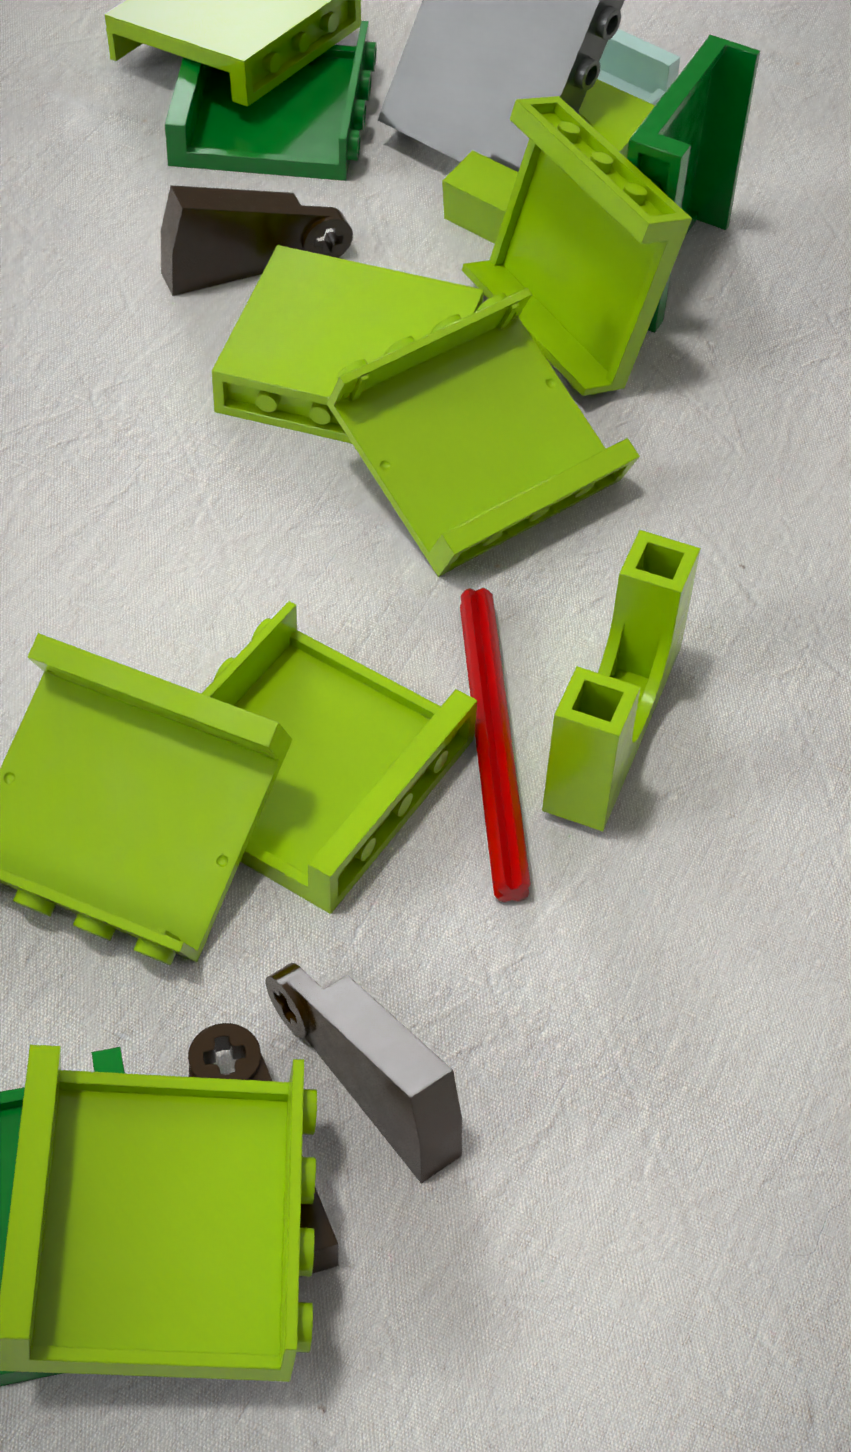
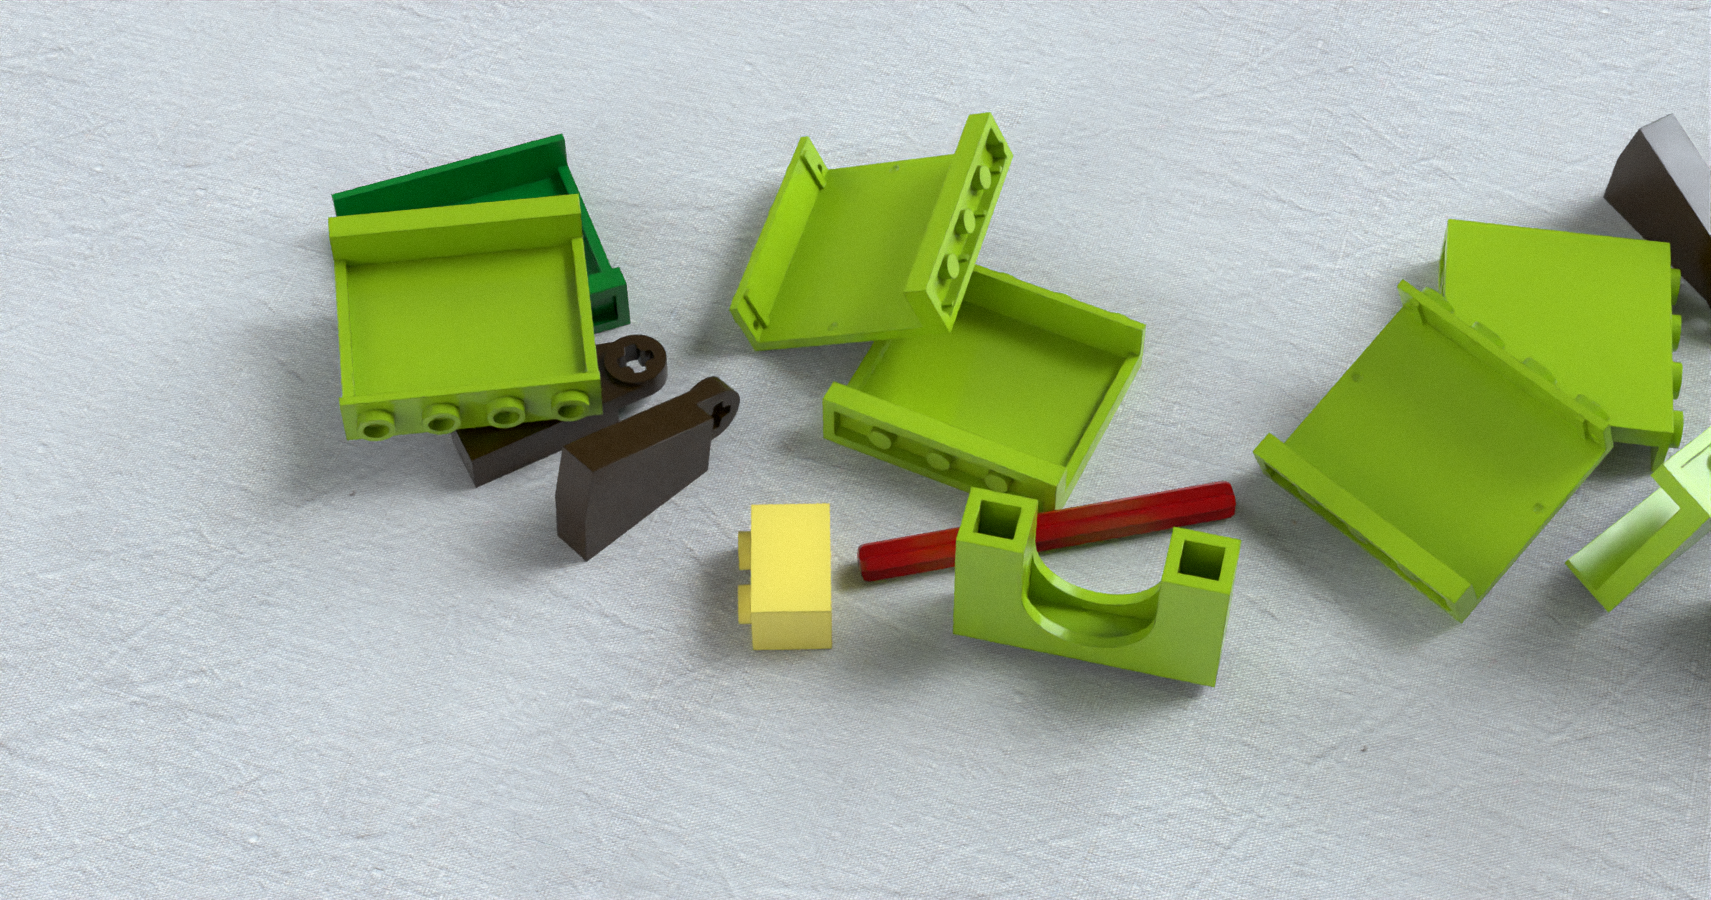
camera: 85 degrees right, 0 degrees up
none -> light yellow brick [738,503,832,650]

